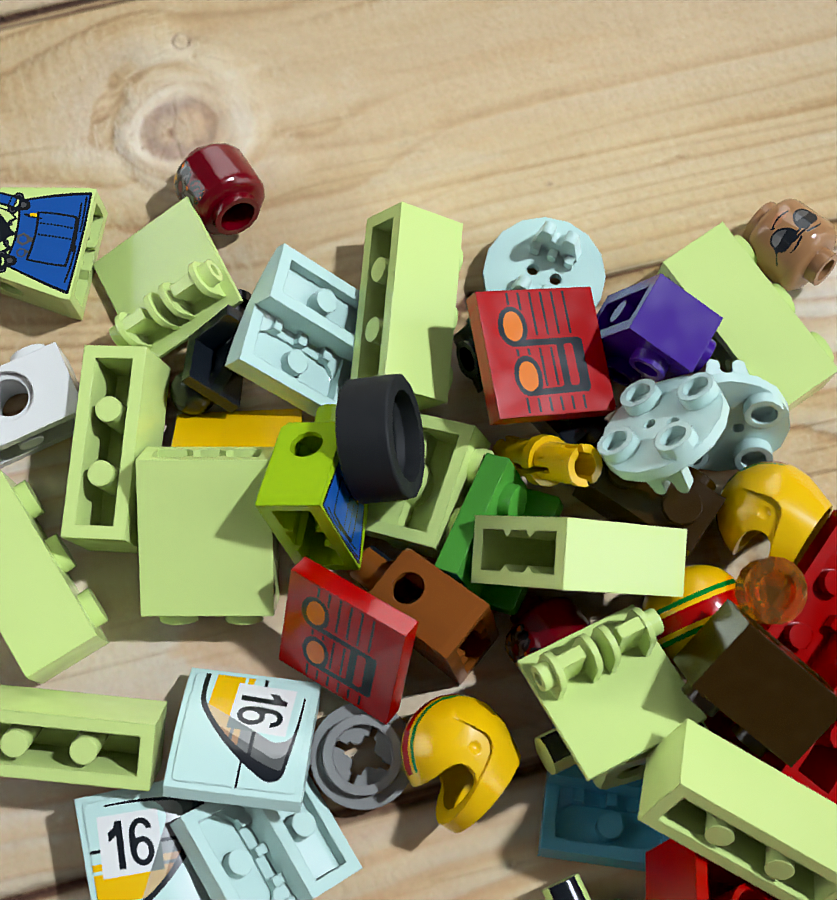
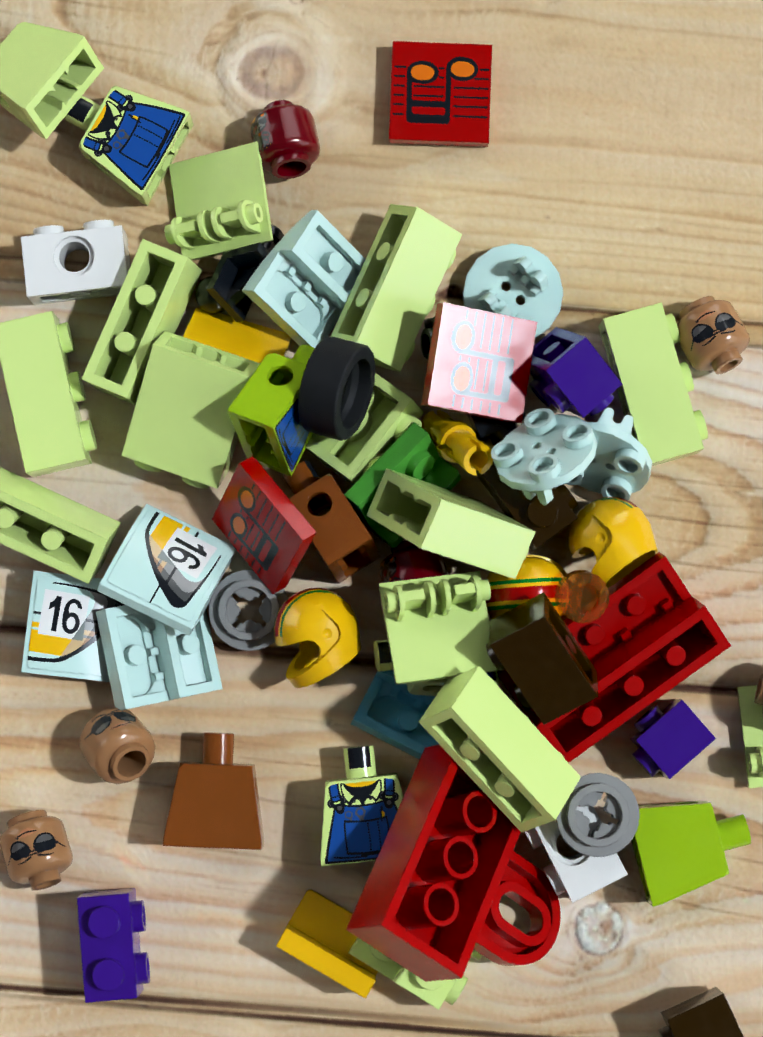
camera: 20 degrees right, 10 degrees up
none -> red tile [389,41,492,147]

